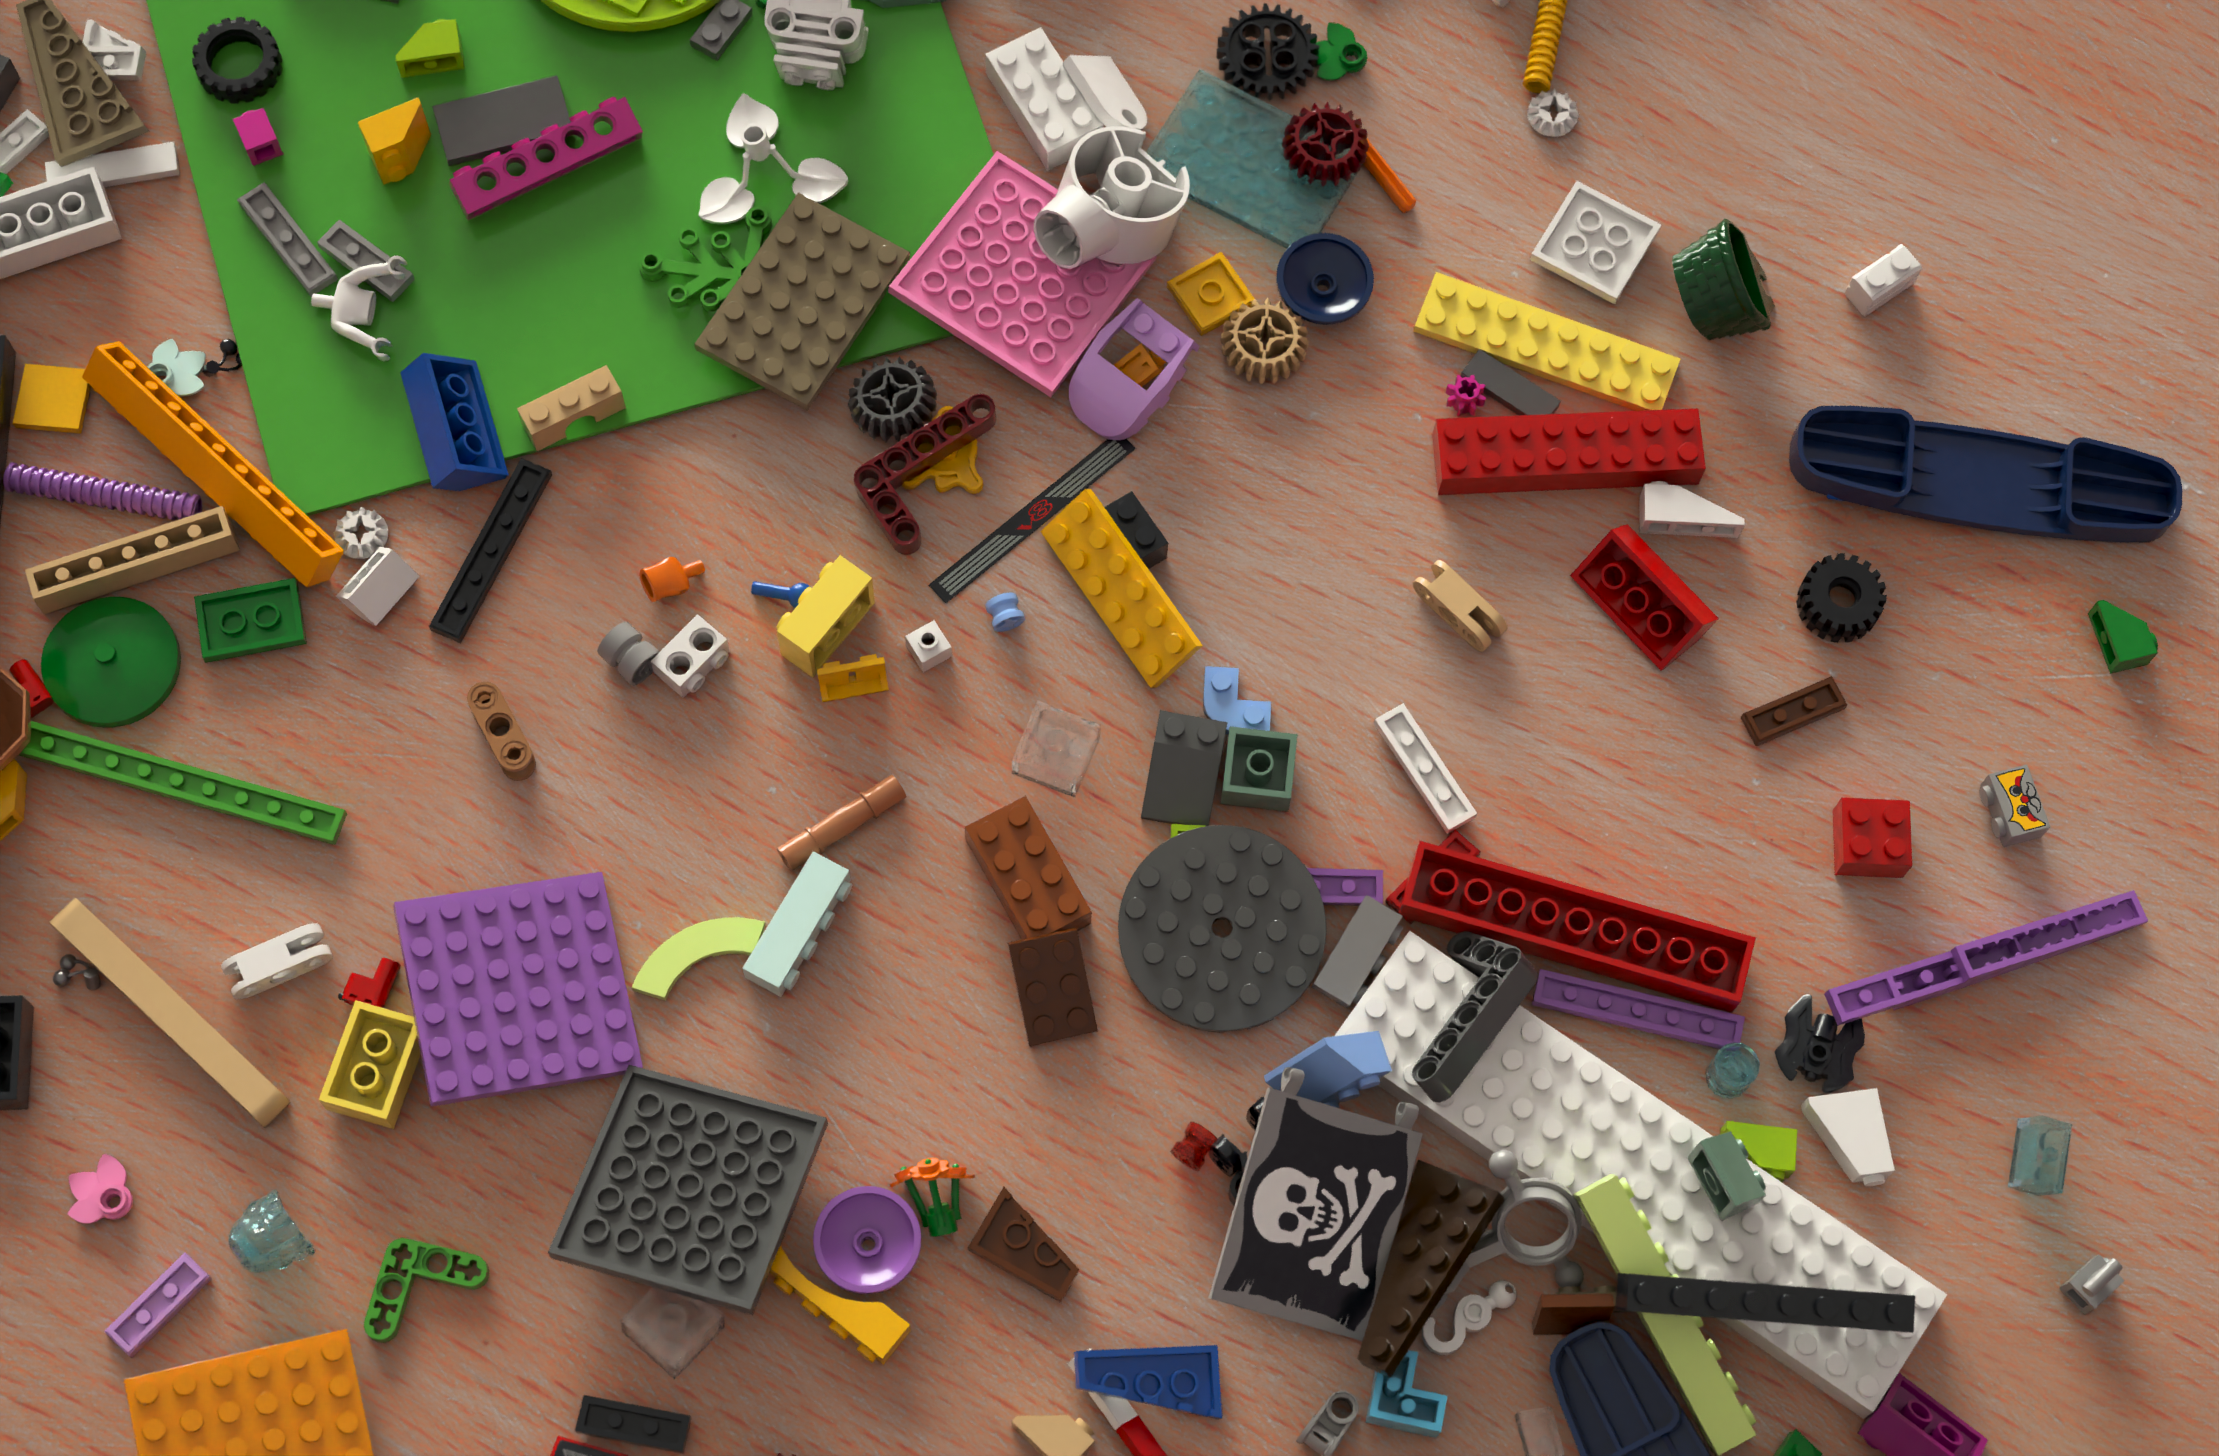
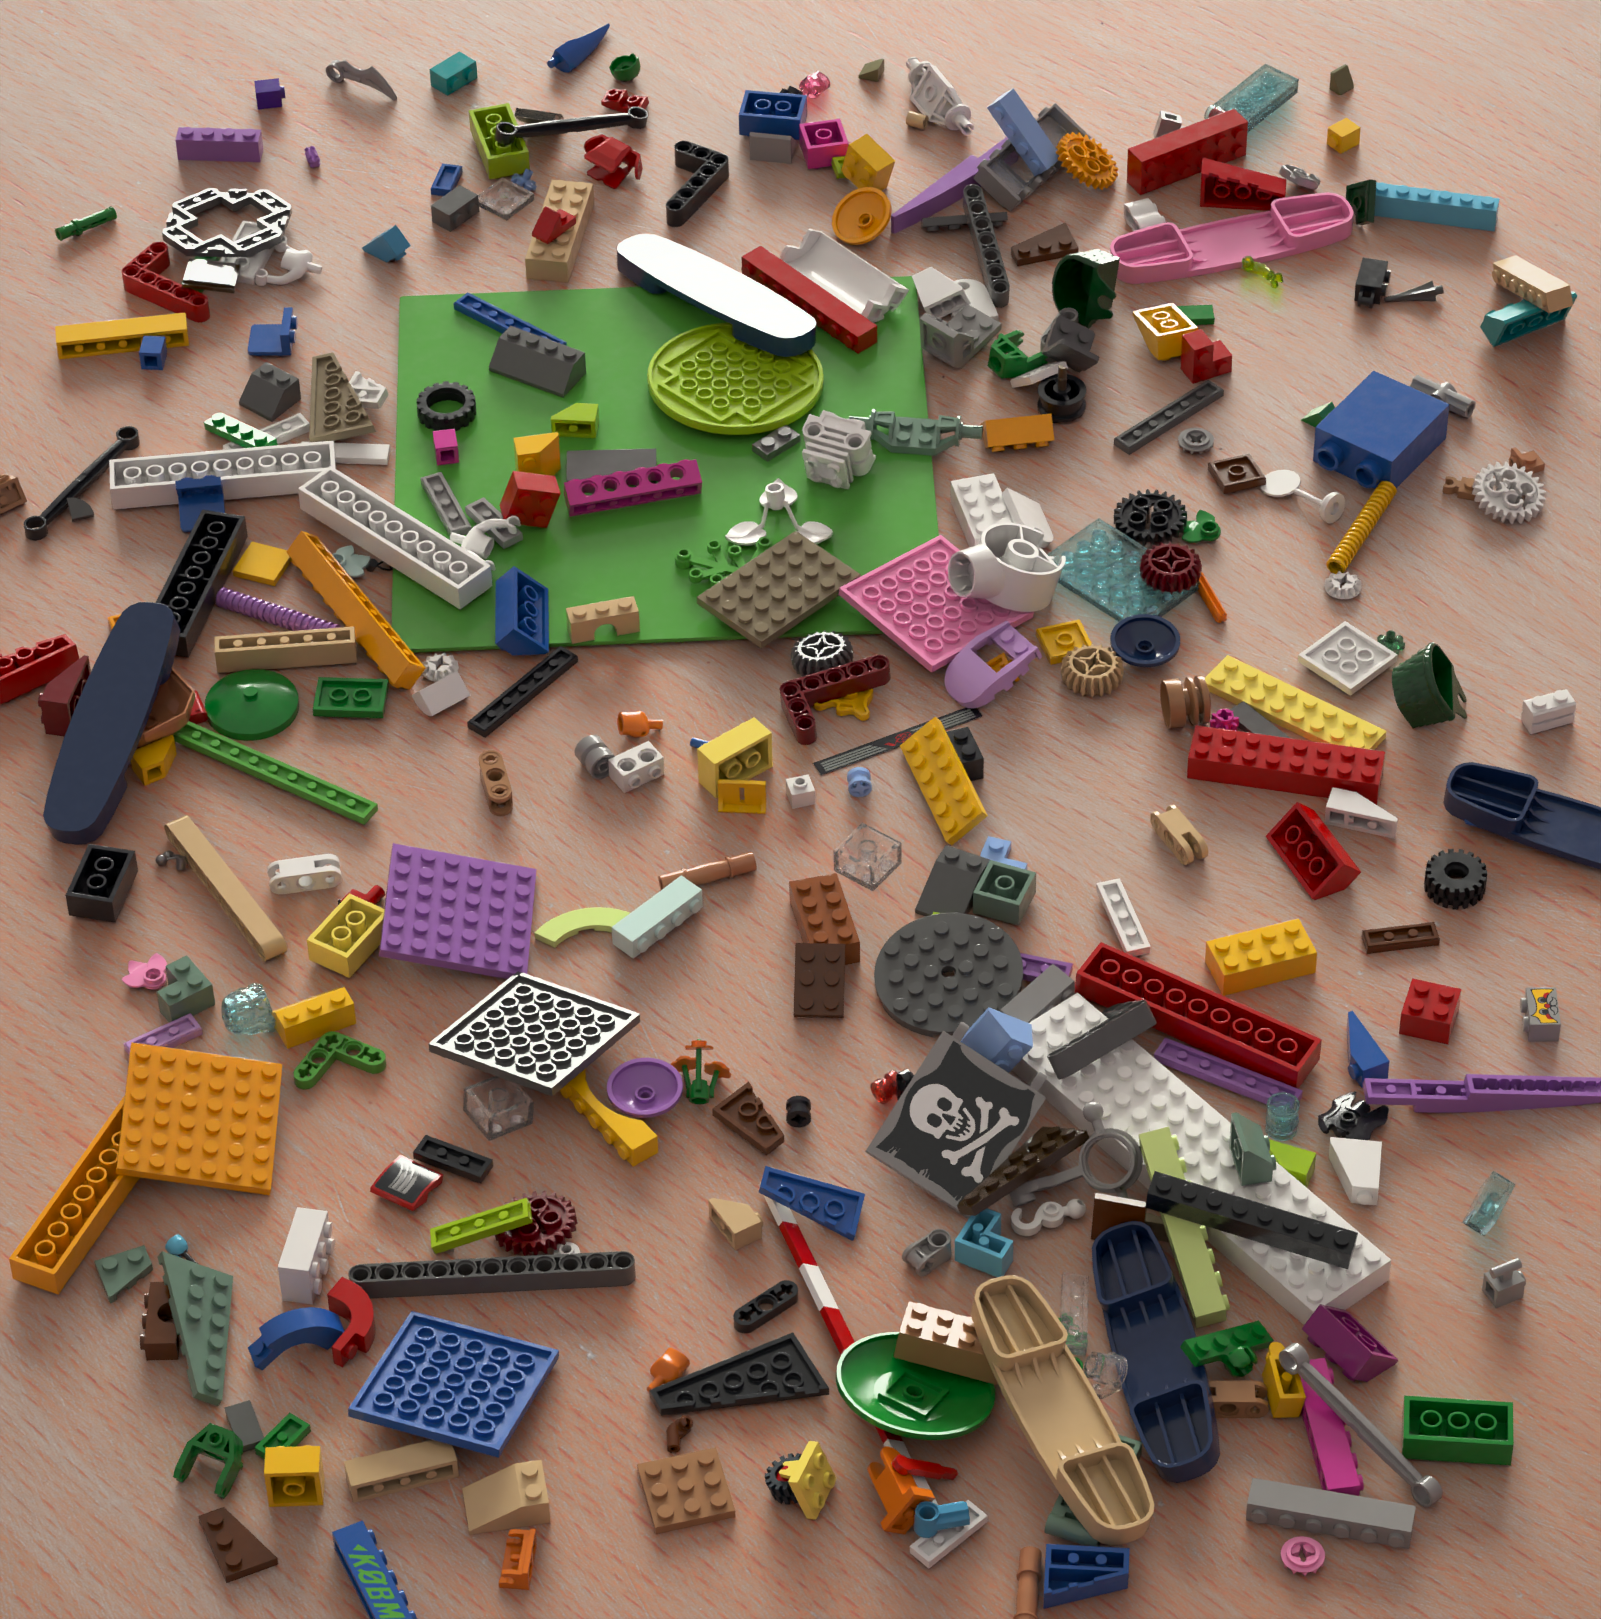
camera: 20 degrees right, 25 degrees down
none -> sand green brick [157,955,215,1023]
none -> yellow slope [268,987,357,1049]
none -> white brick [298,466,492,609]
none -> red brick [499,471,561,528]
none -> black wheel [786,1096,811,1128]
none -> medium nougat wheel [1160,675,1211,729]
none -> yellow brick [1205,918,1317,996]
none -> blue slope [1347,1011,1390,1088]
none -> clear green plant [1377,630,1405,655]

